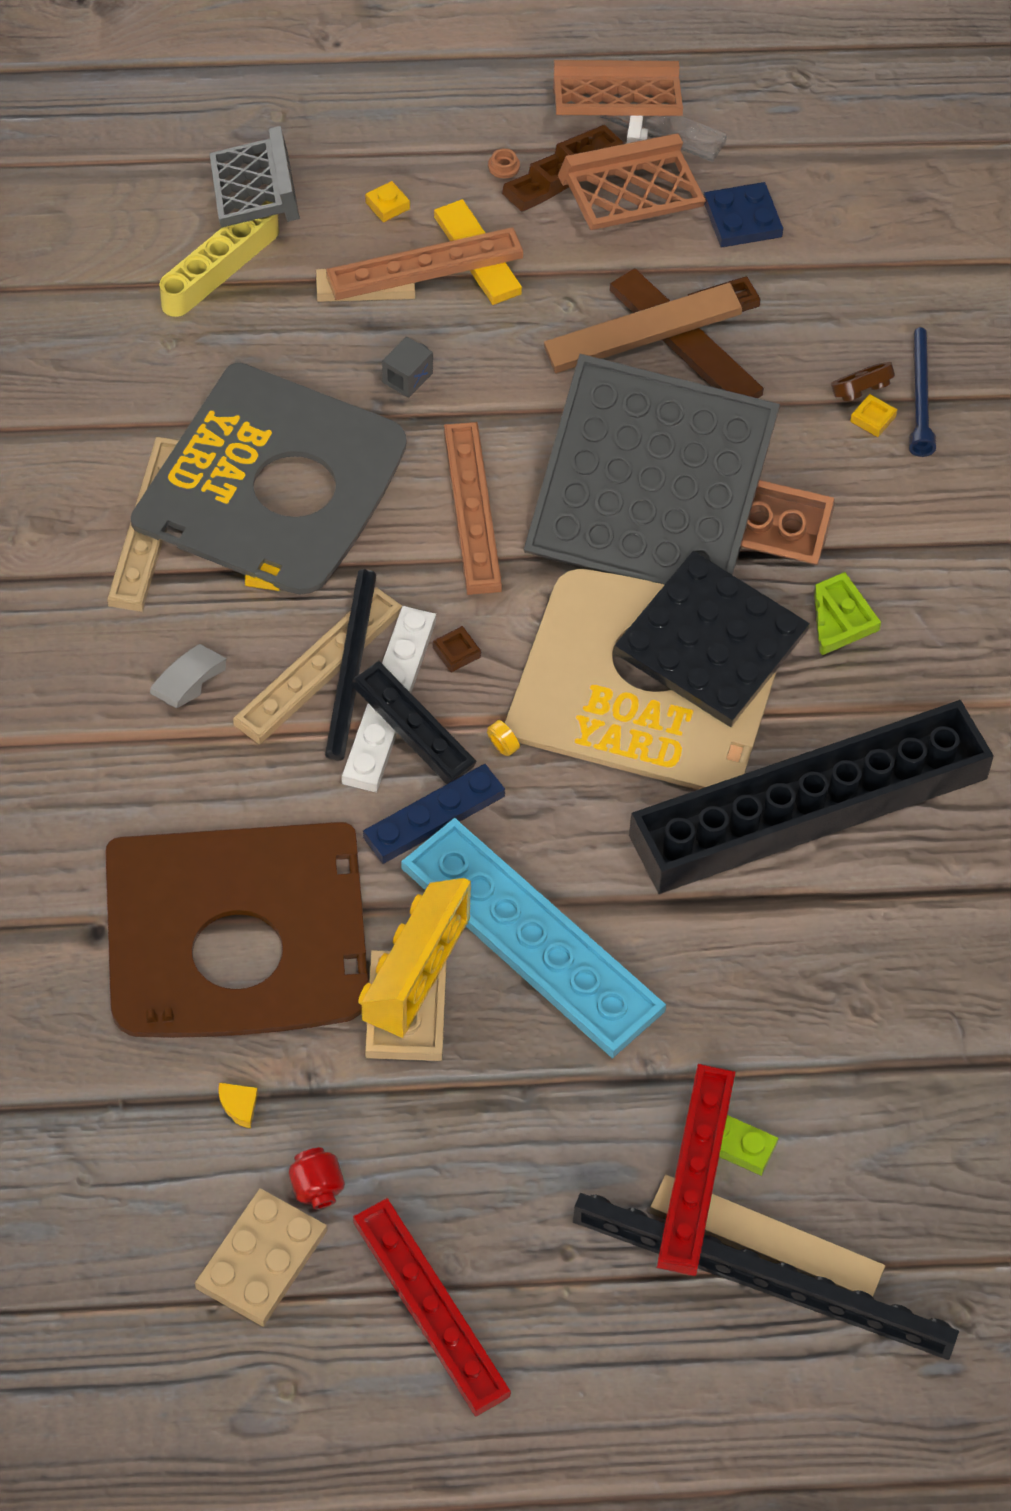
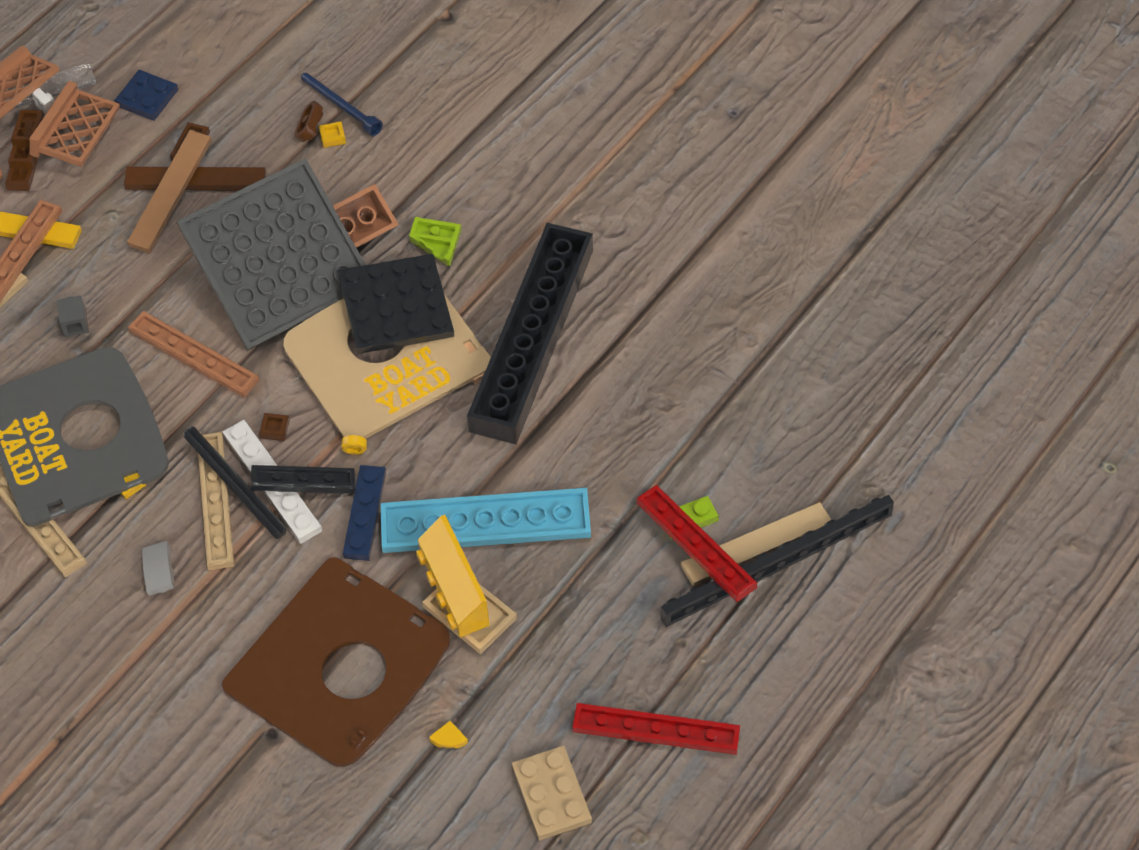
camera: 45 degrees left, 0 degrees up
red head [288,1147,345,1209] -> none

